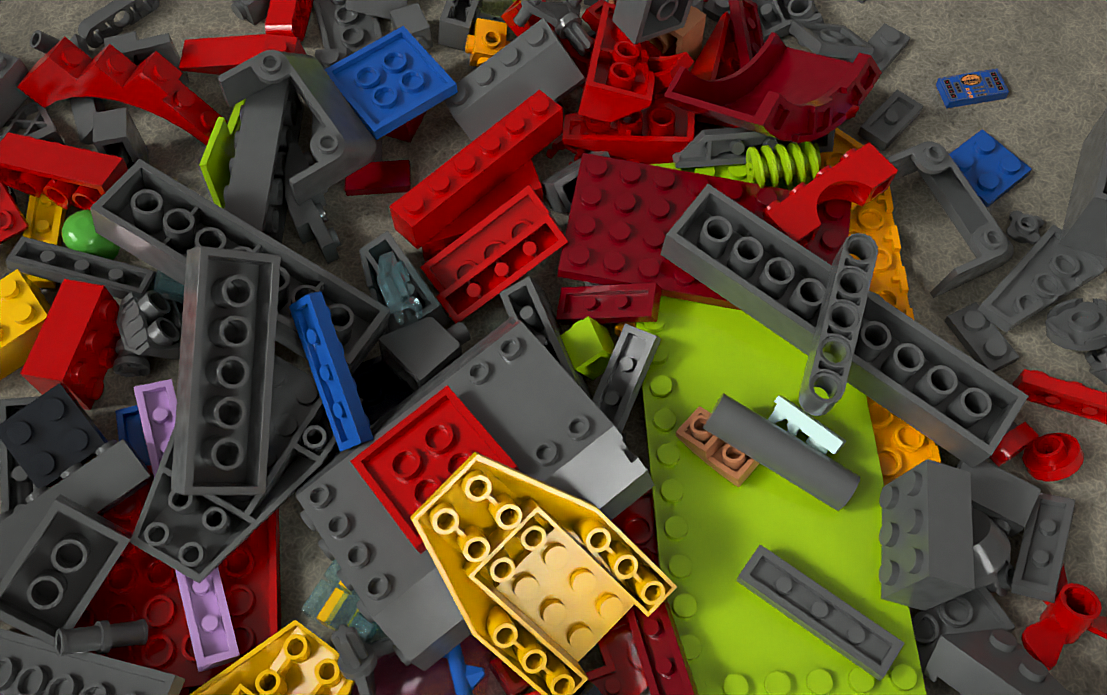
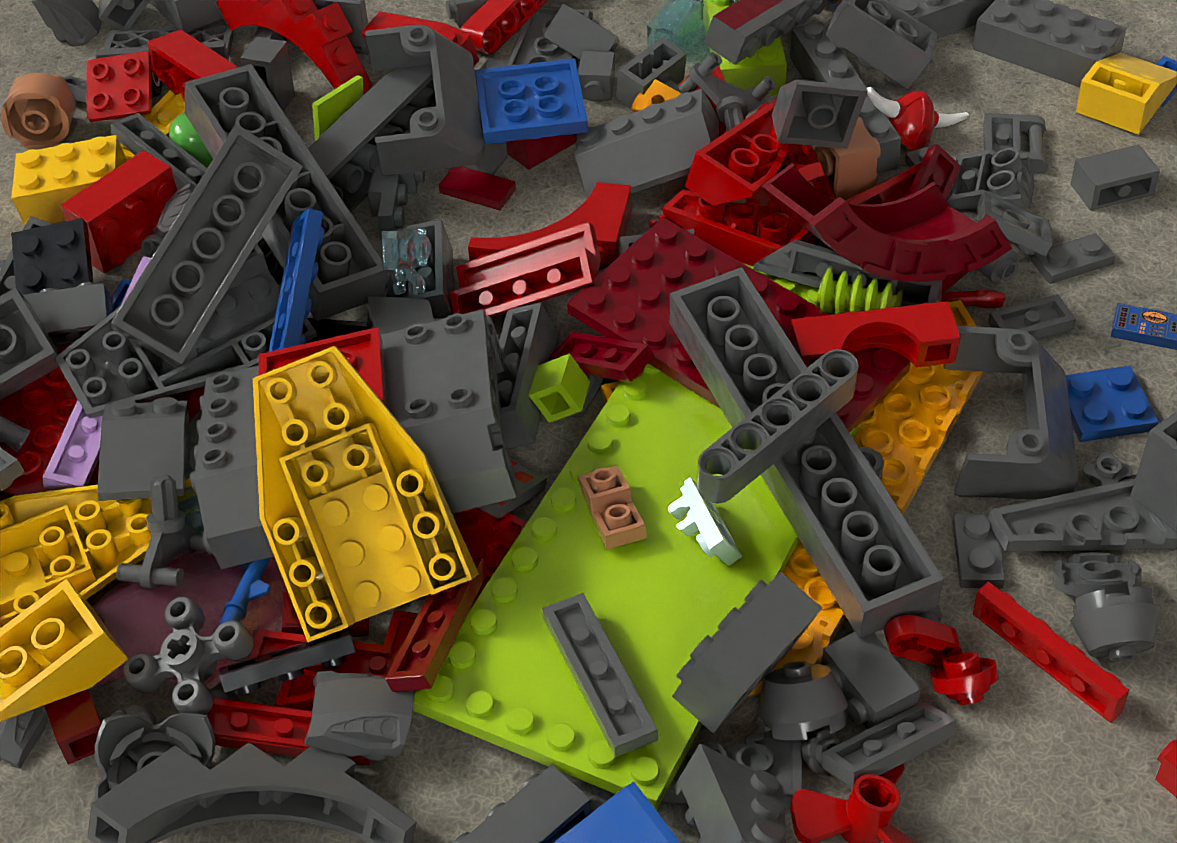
camera: 30 degrees right, 15 degrees down
red brick [389,89,563,250] -> none
dark grey plate [592,323,661,434] -> none
dark grey brick [703,393,860,511] -> none
none -> dark grey slope [97,397,191,501]

